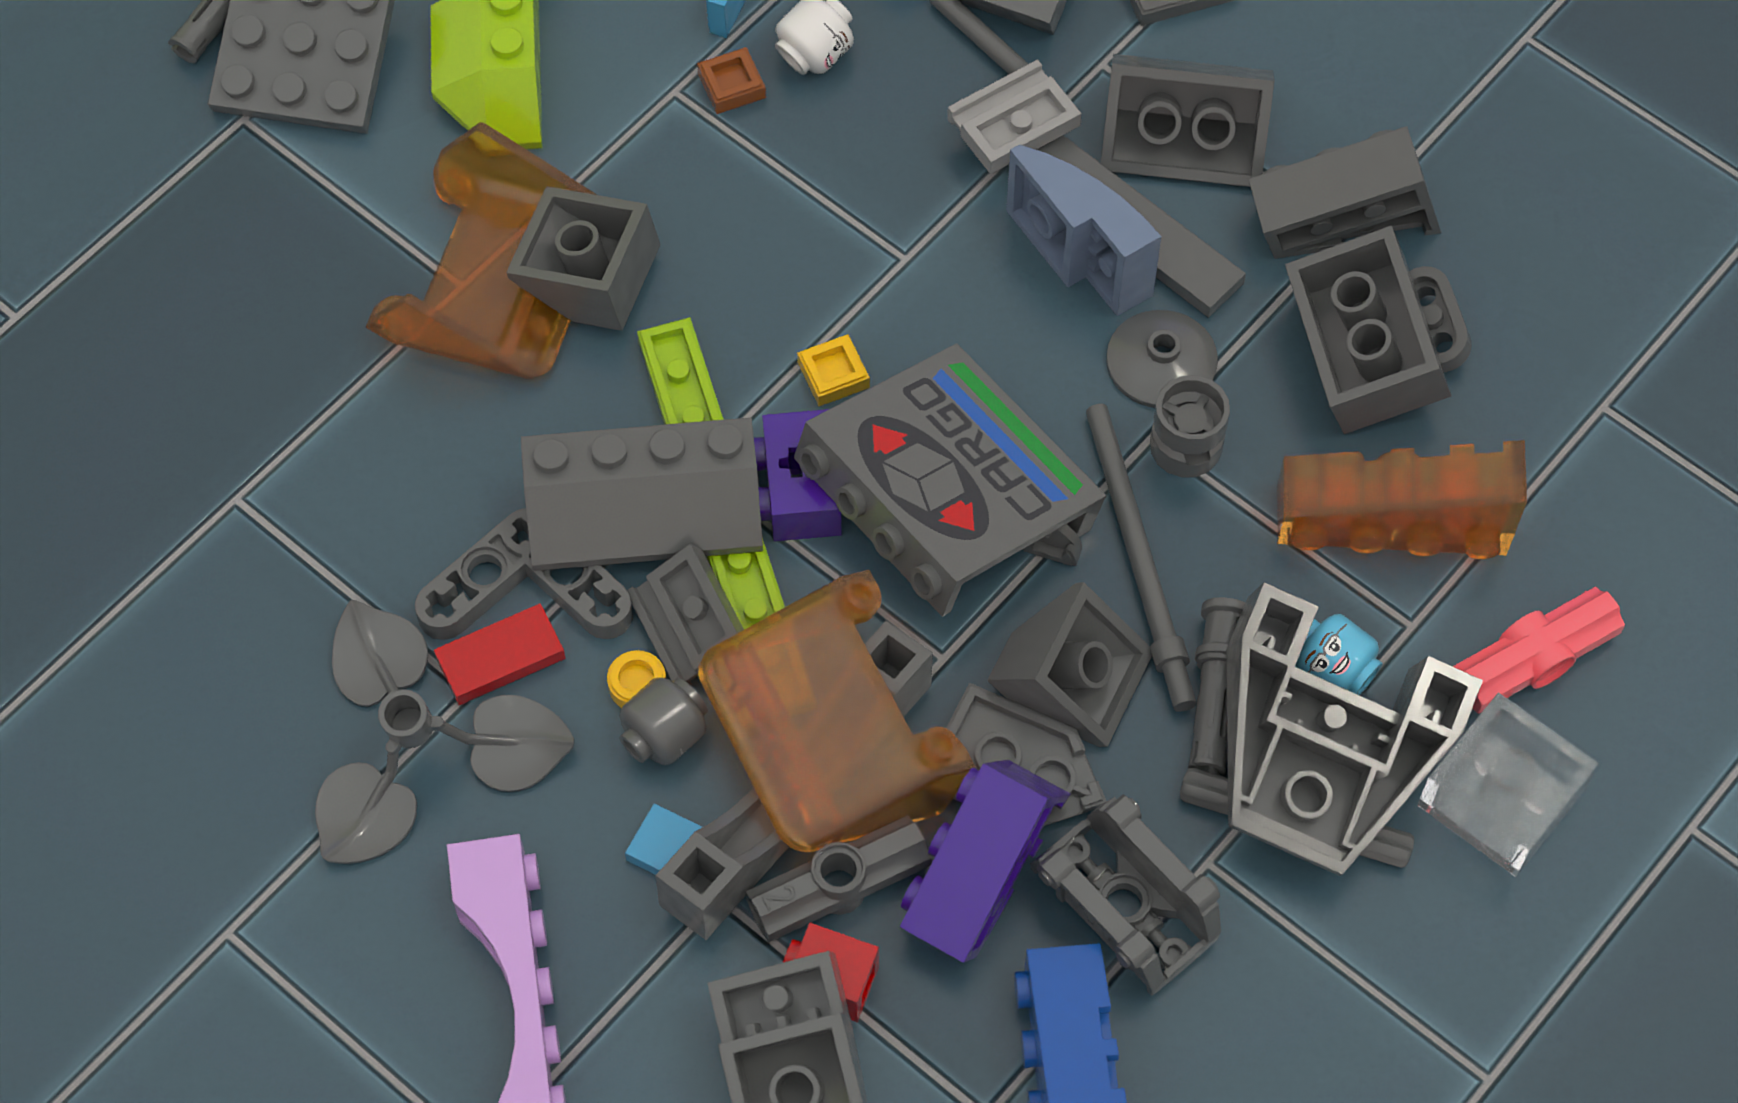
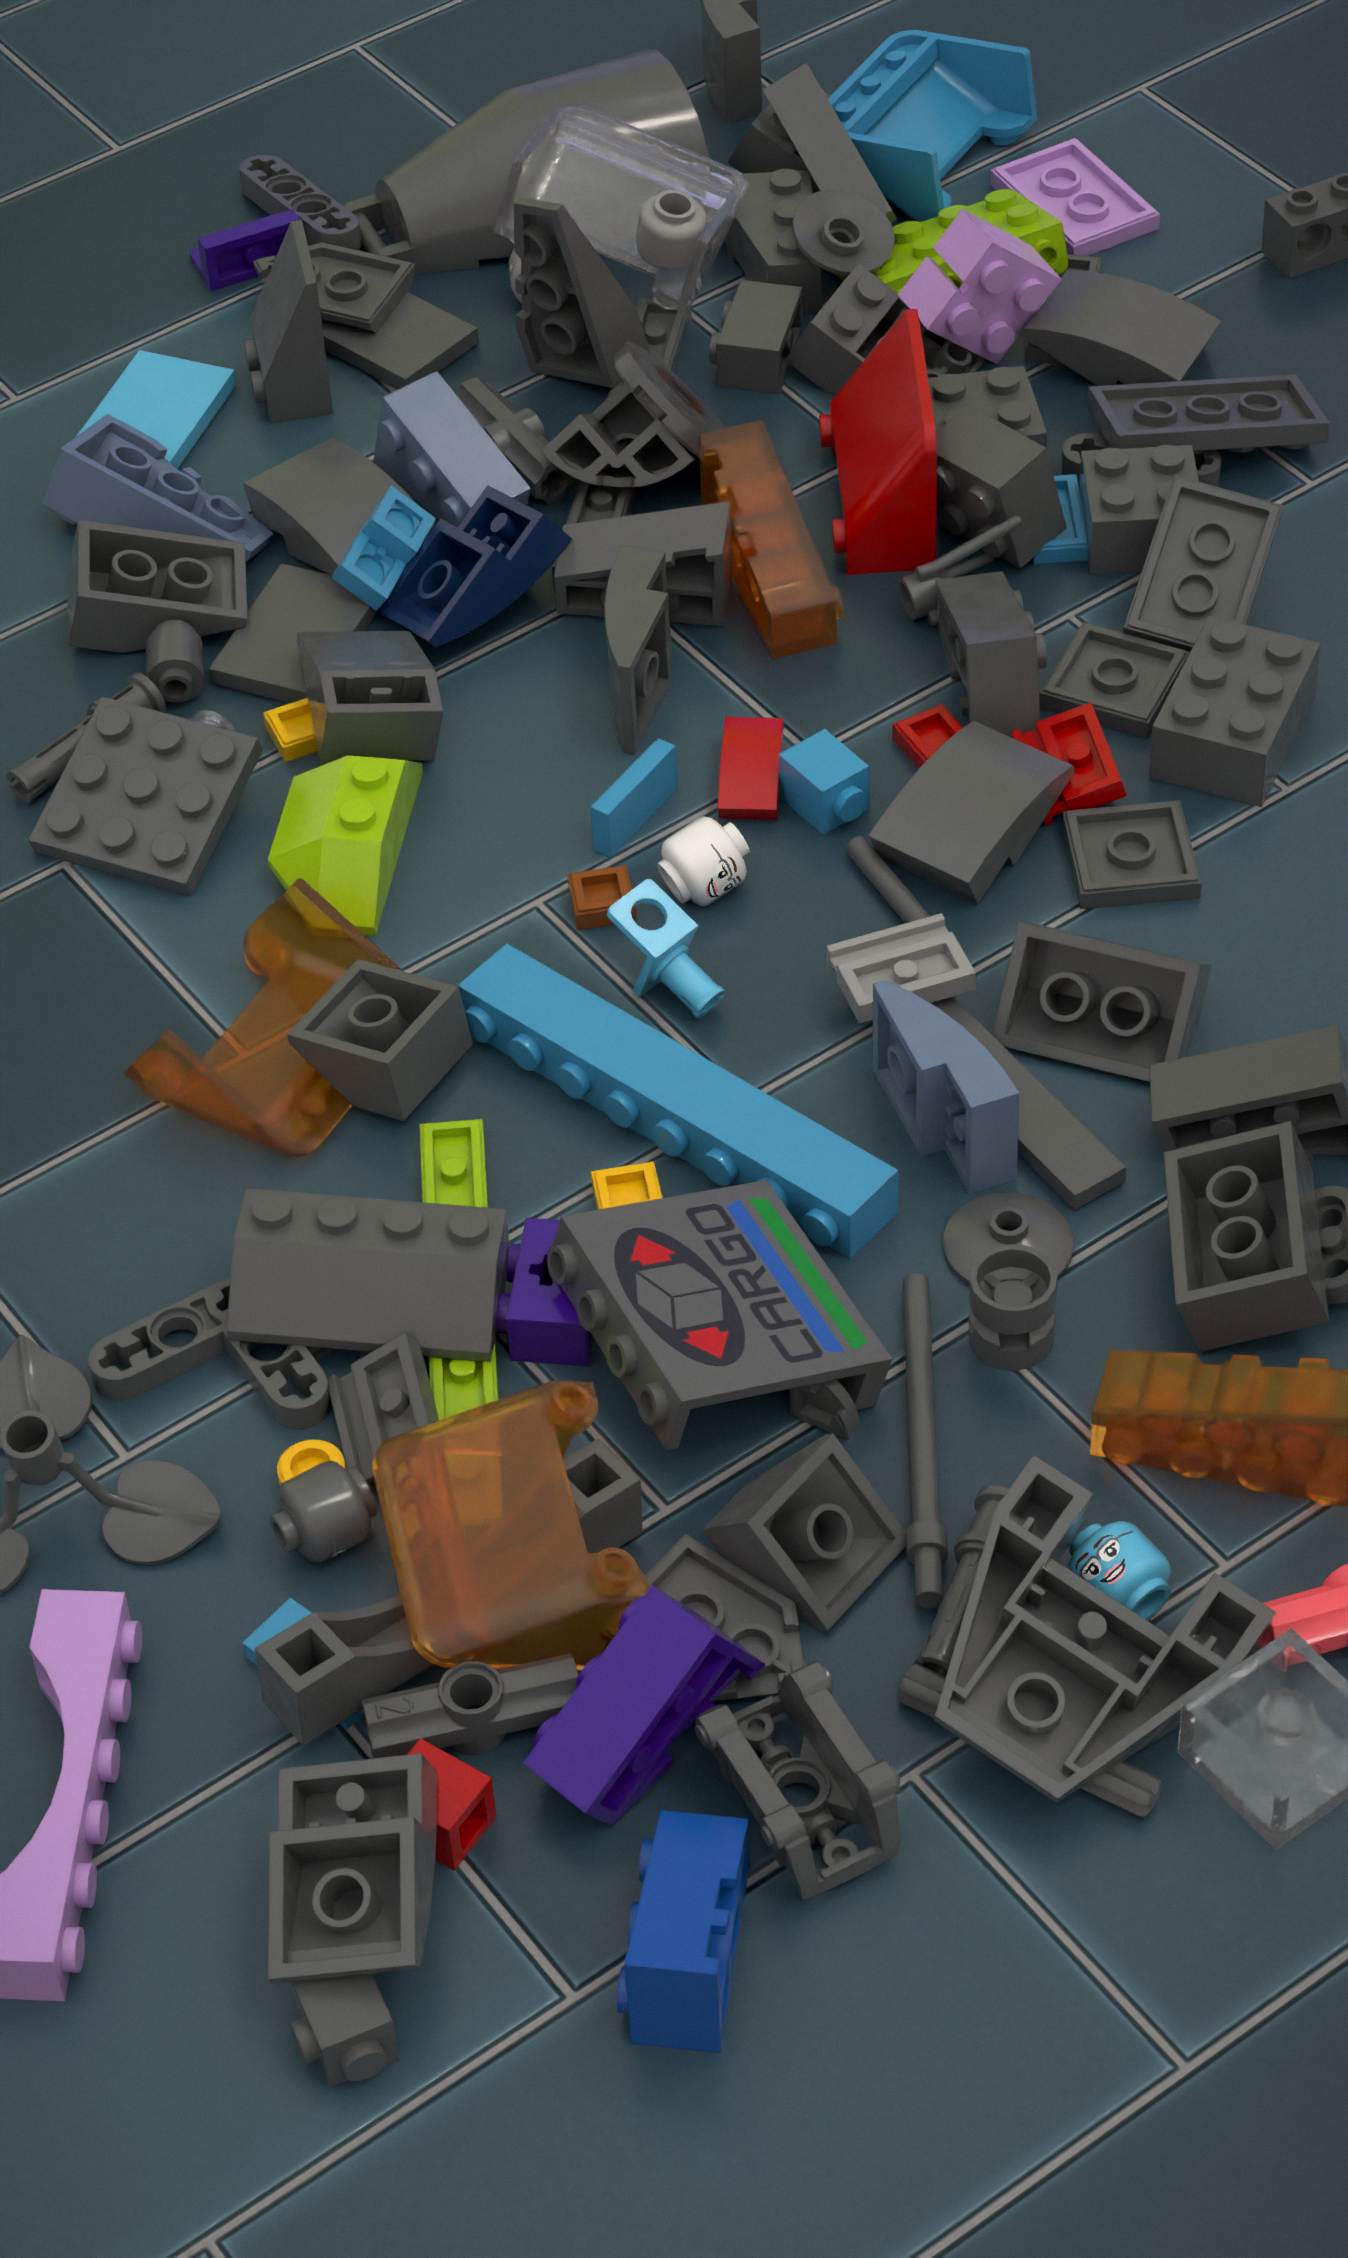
camera: 15 degrees right, 15 degrees down
red tile [434,603,566,705] -> none
none -> dark azure brick [457,943,898,1259]
none -> medium azure bracket [607,879,725,1019]

